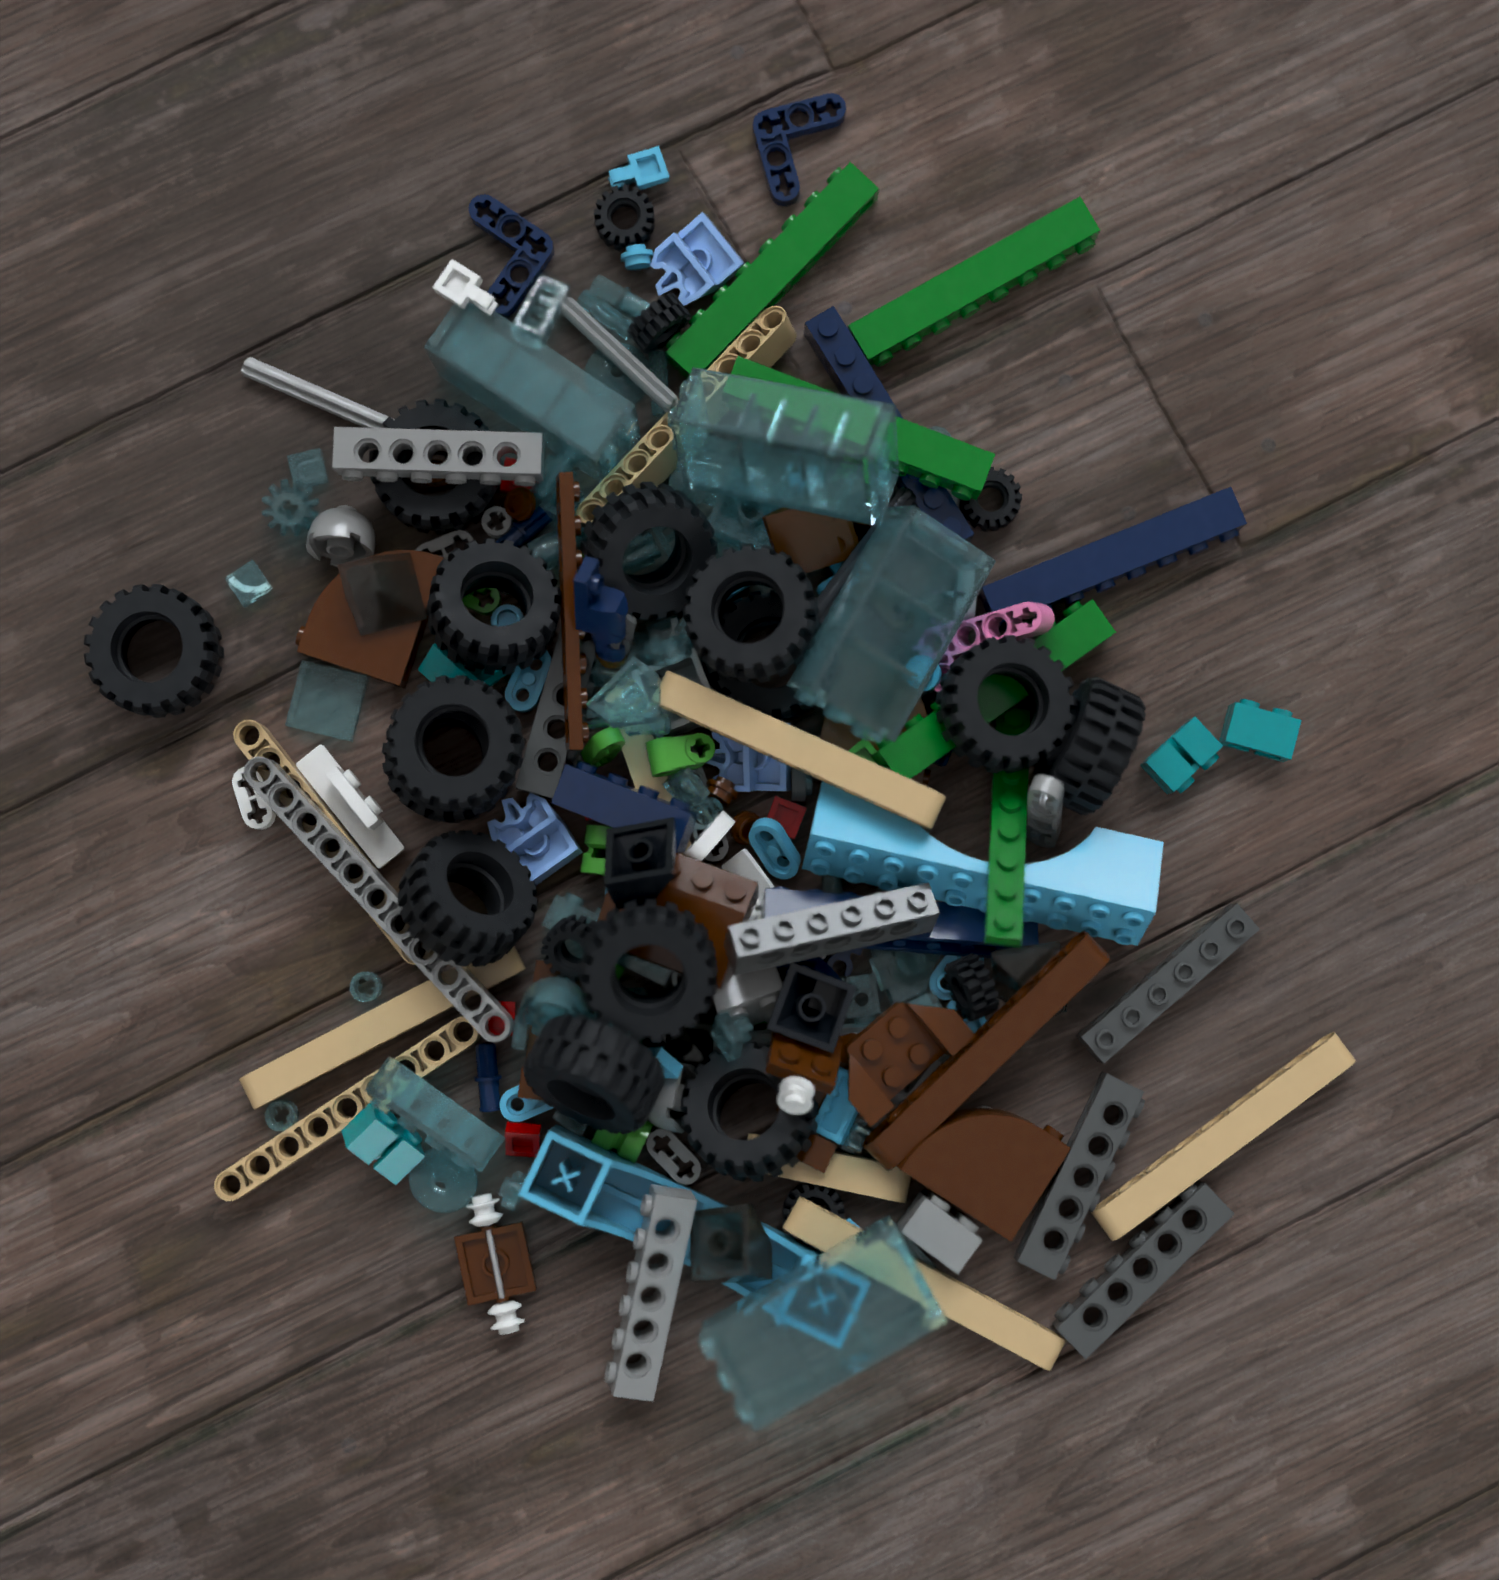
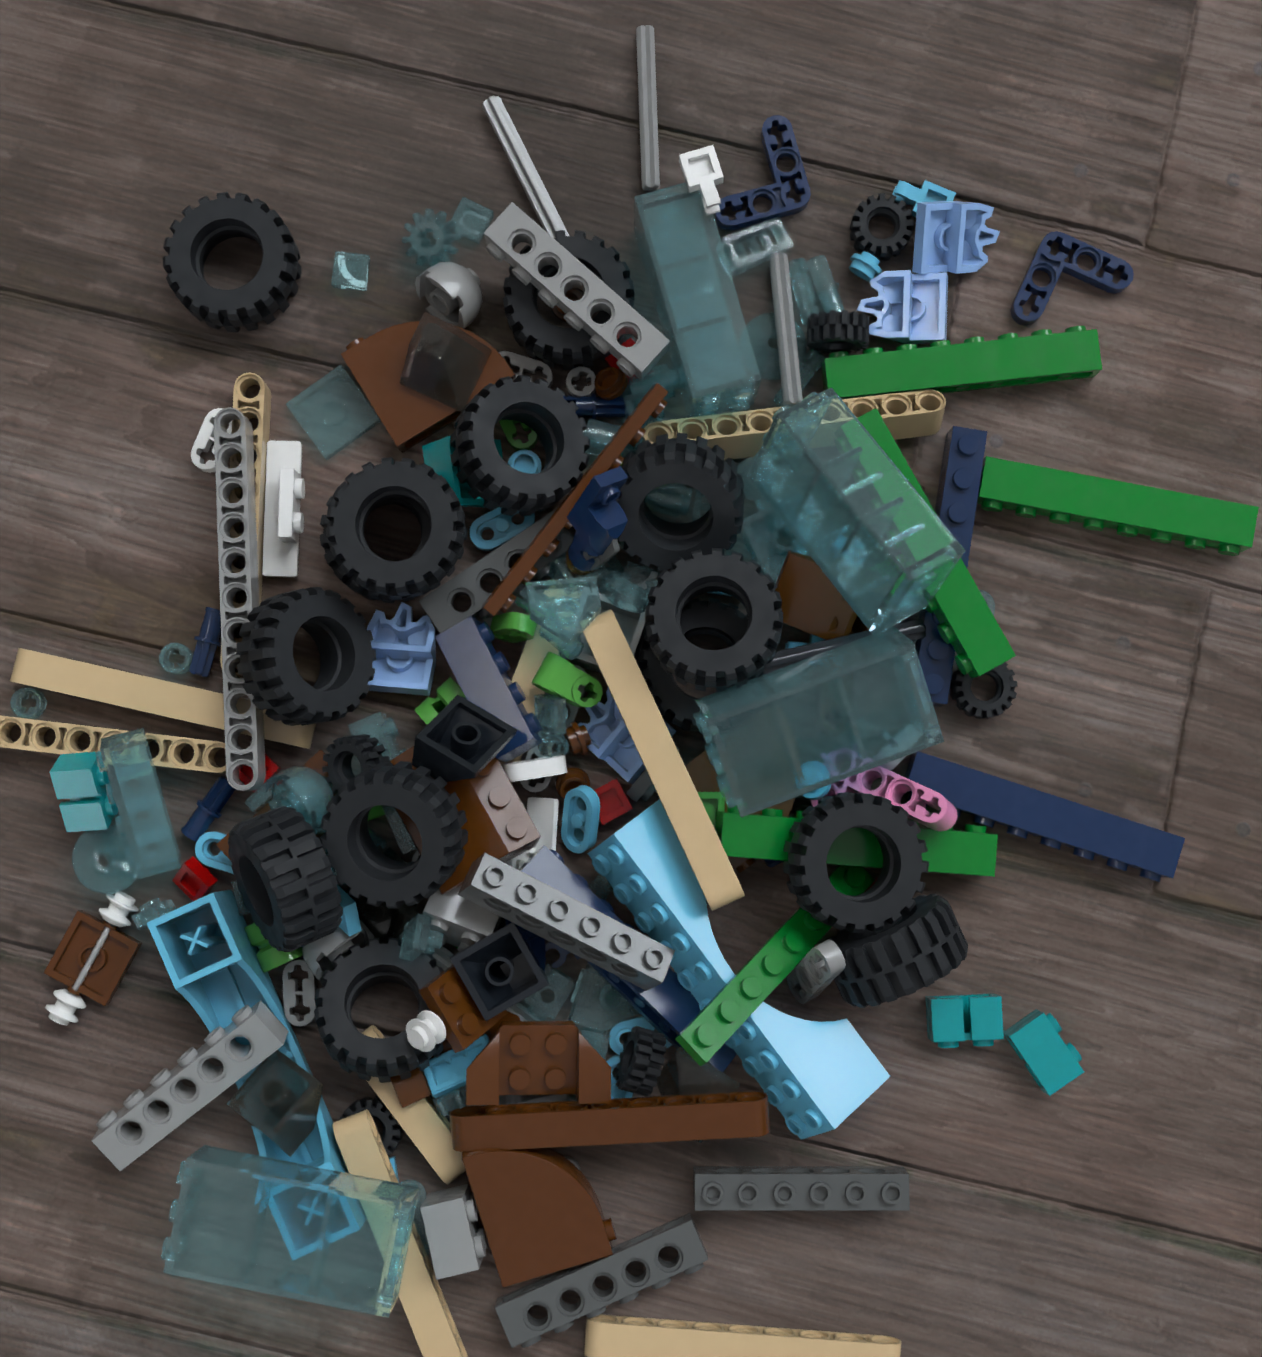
camera: 40 degrees right, 0 degrees up
none -> dark blue axle [189,607,221,677]
none -> light grey axle [636,25,660,191]
none -> light blue plate [912,201,1000,274]

